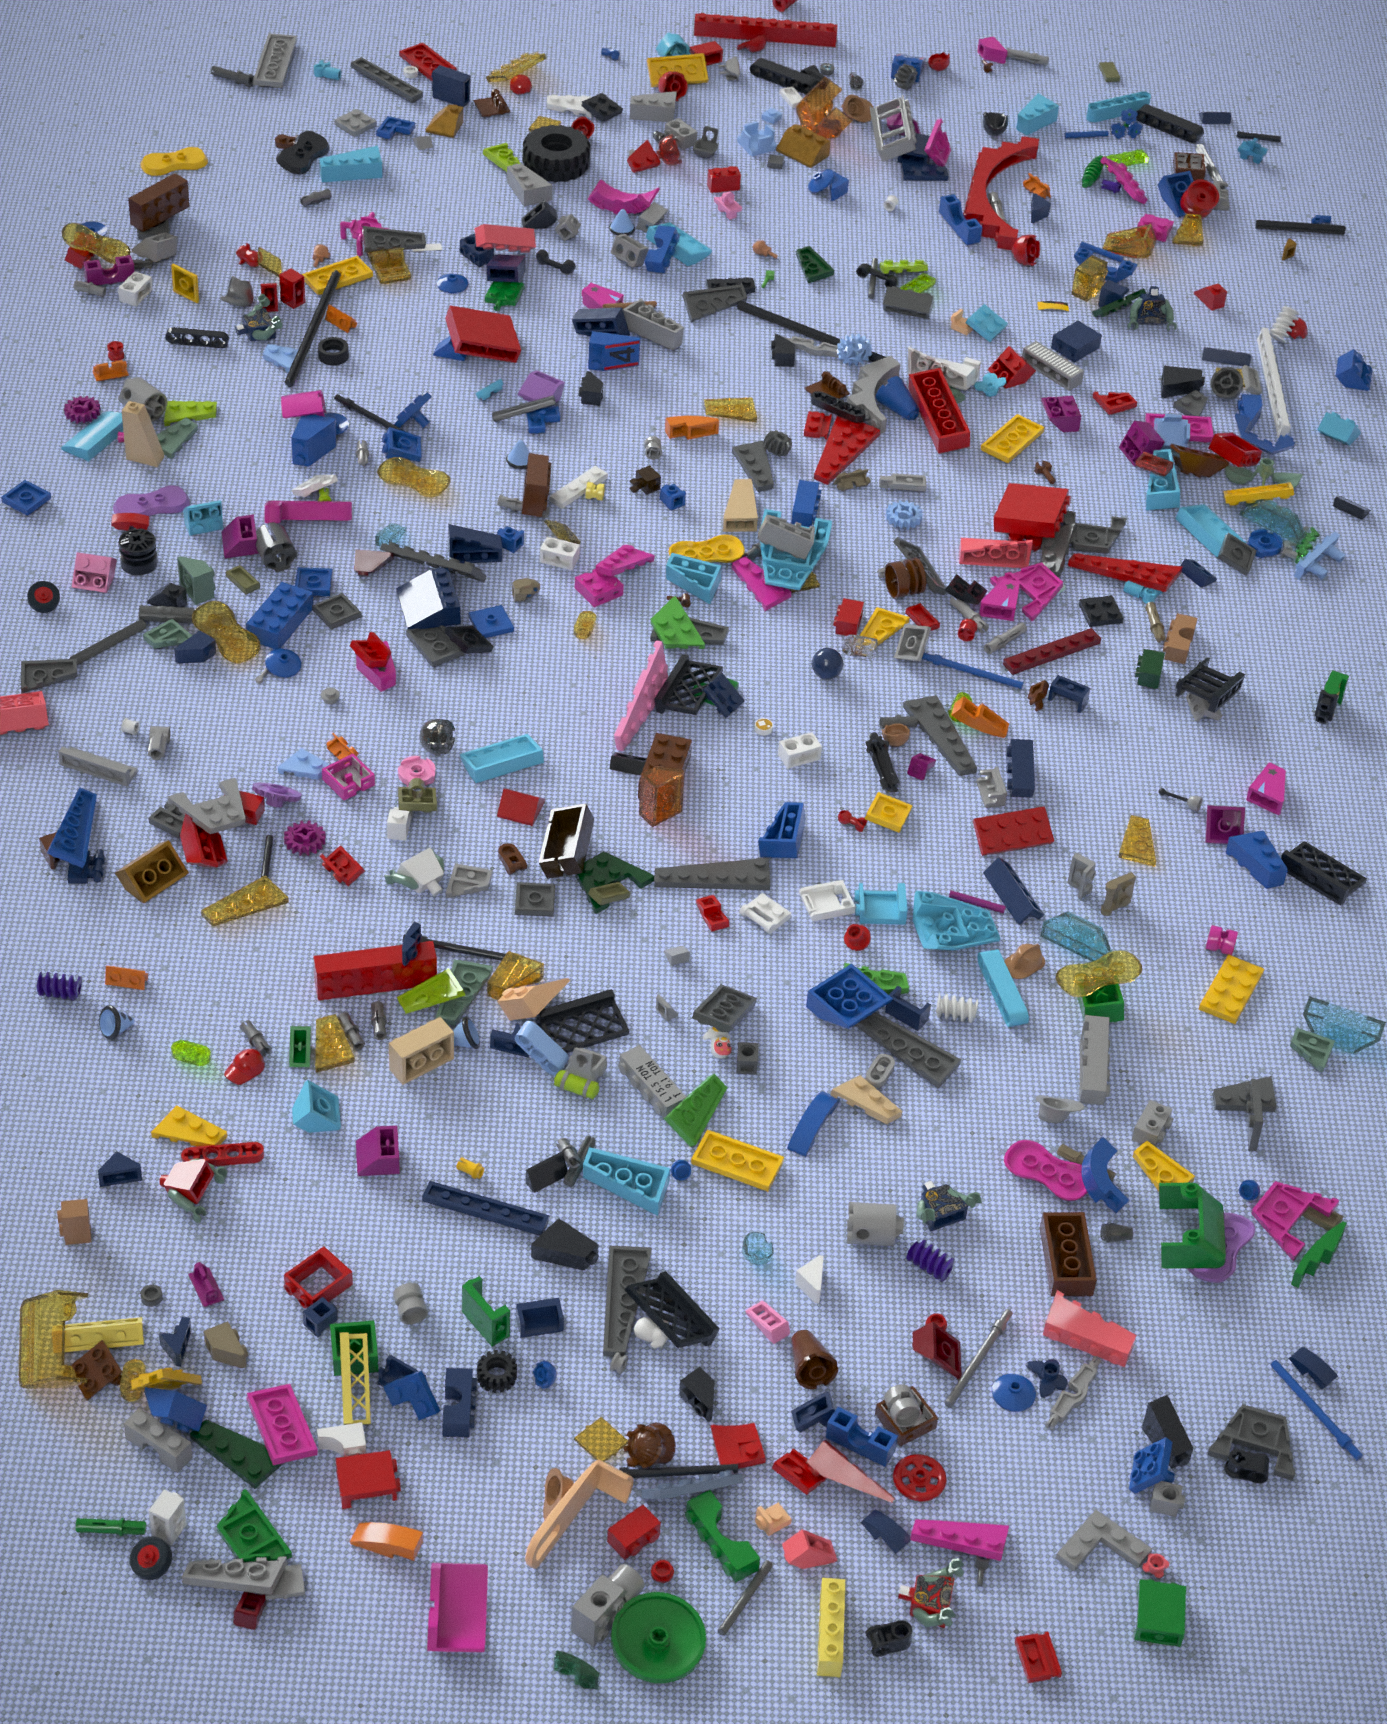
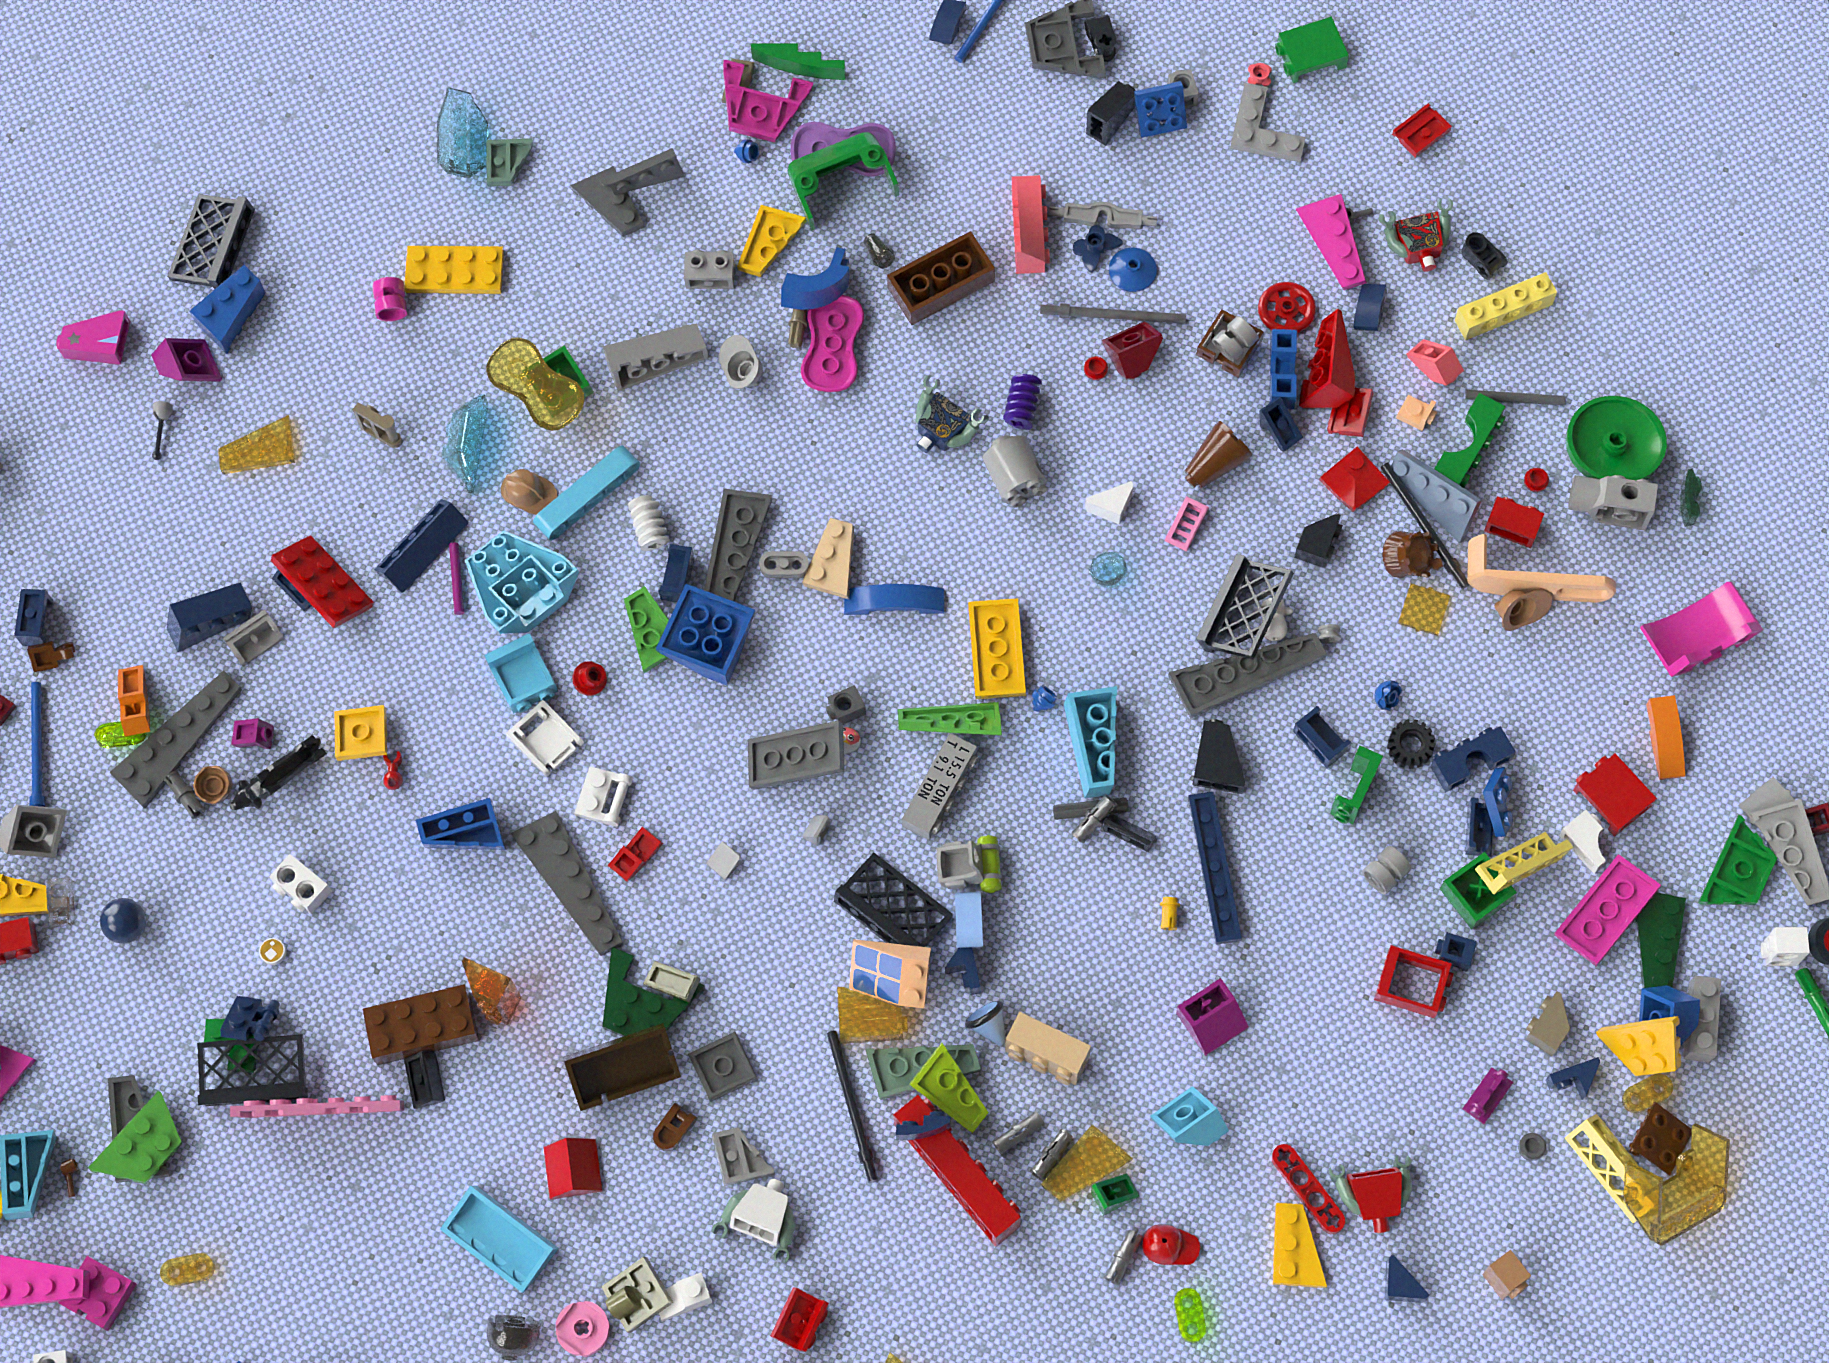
camera: 110 degrees left, 25 degrees up
light grey bracket [1067,852,1096,899] -> none

